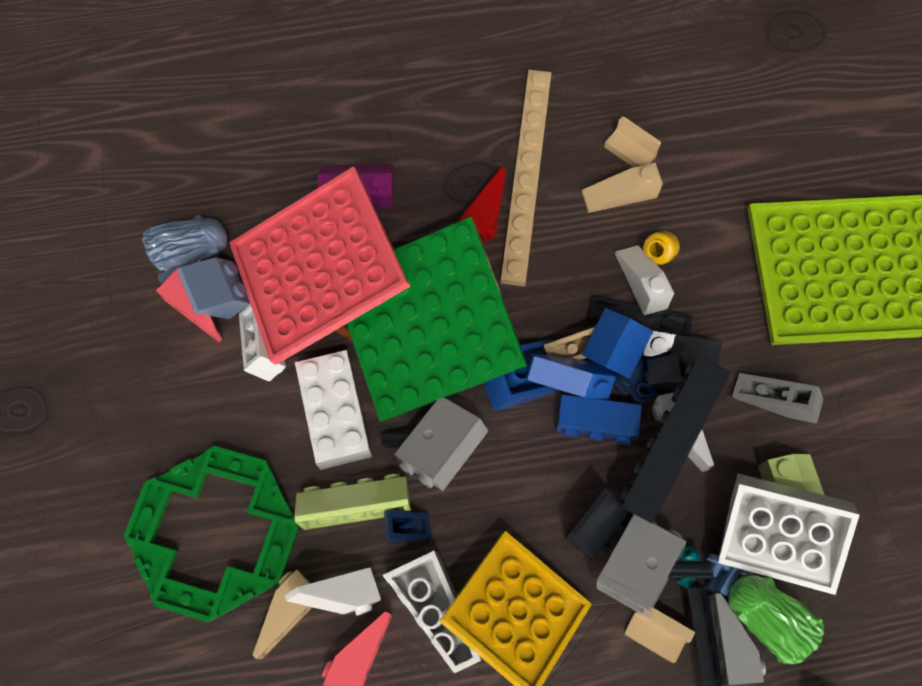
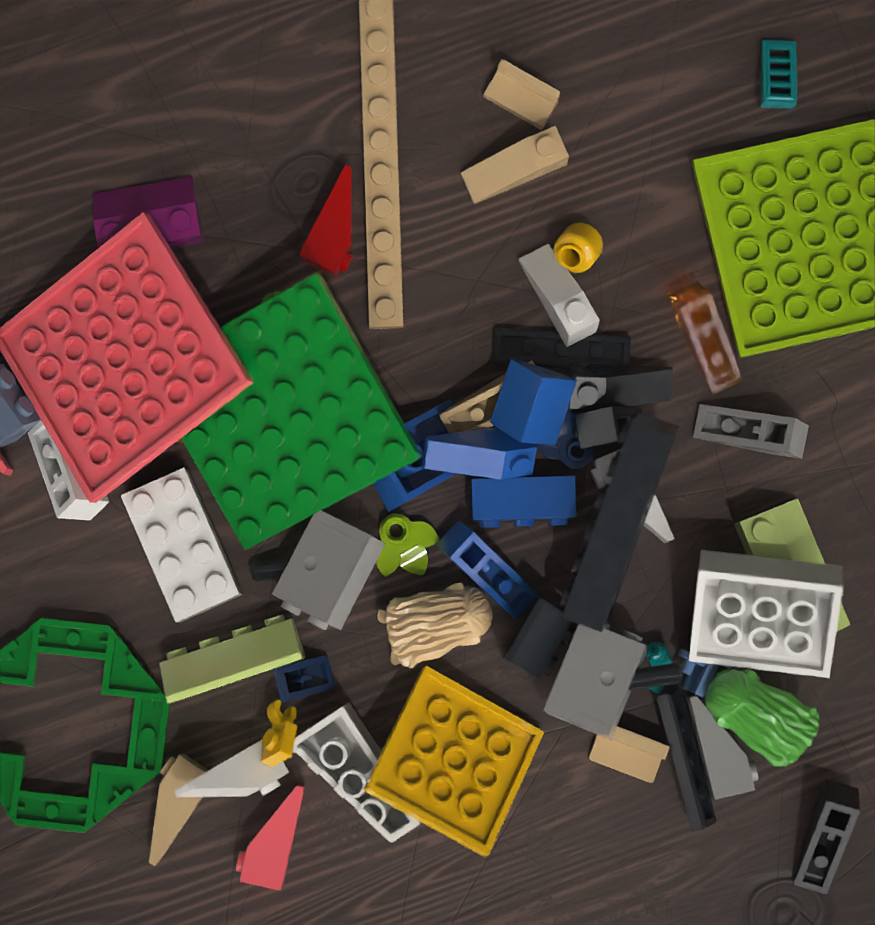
camera: 10 degrees left, 15 degrees up
none -> yellow plate [261,700,297,767]
none -> lime plate [376,514,439,577]
none -> tan hair [377,583,493,668]
none -> blue slope [436,520,538,620]
none -> clear orange slope [667,281,743,395]
none -> teal slope [760,40,797,109]

